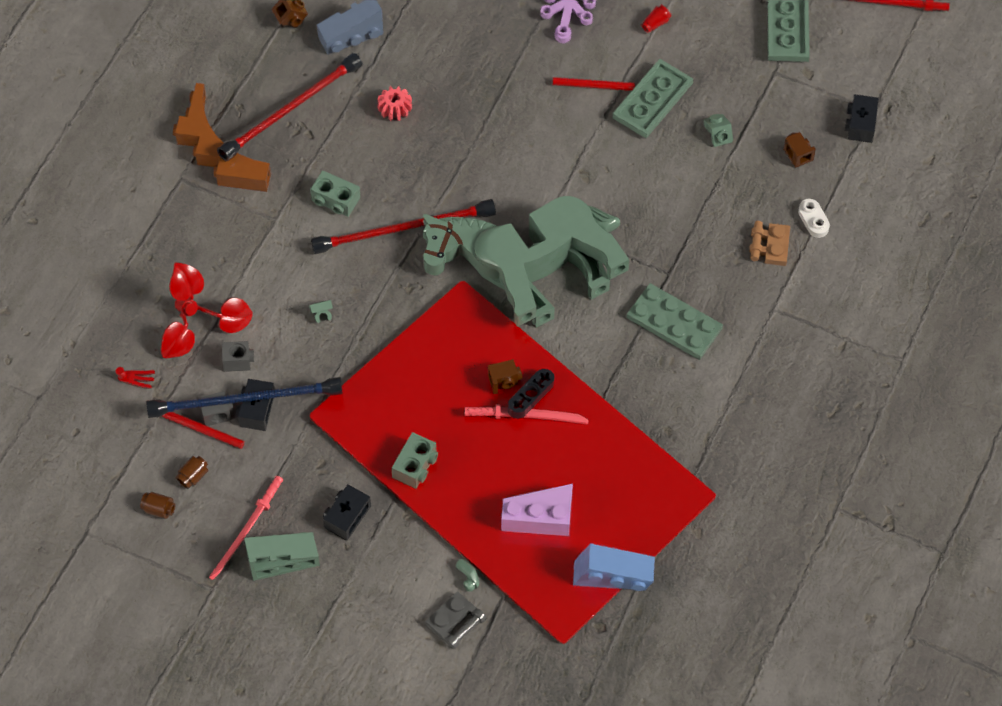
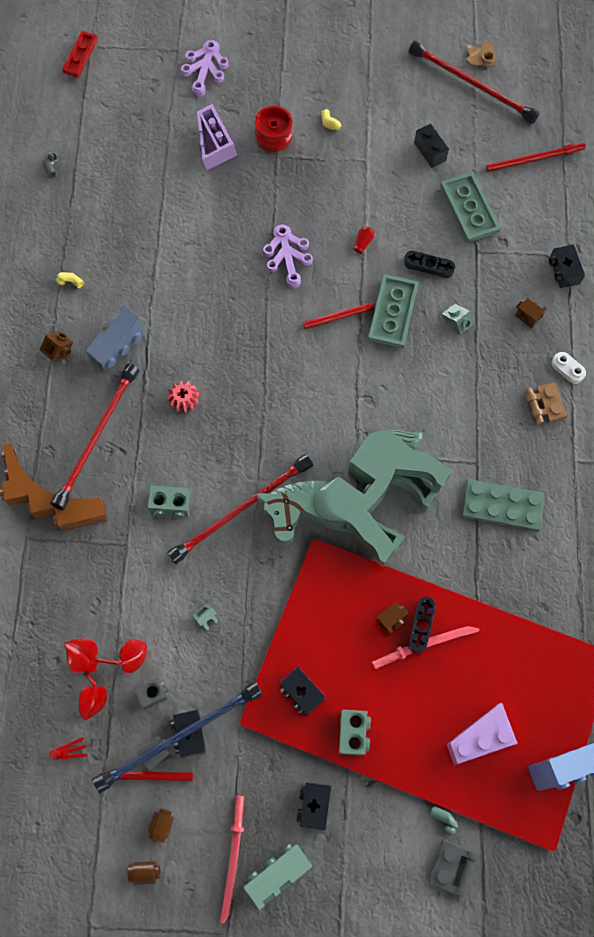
camera: 25 degrees left, 10 degrees up
none -> black brick [279,667,326,716]
none -> black beam [404,251,456,278]

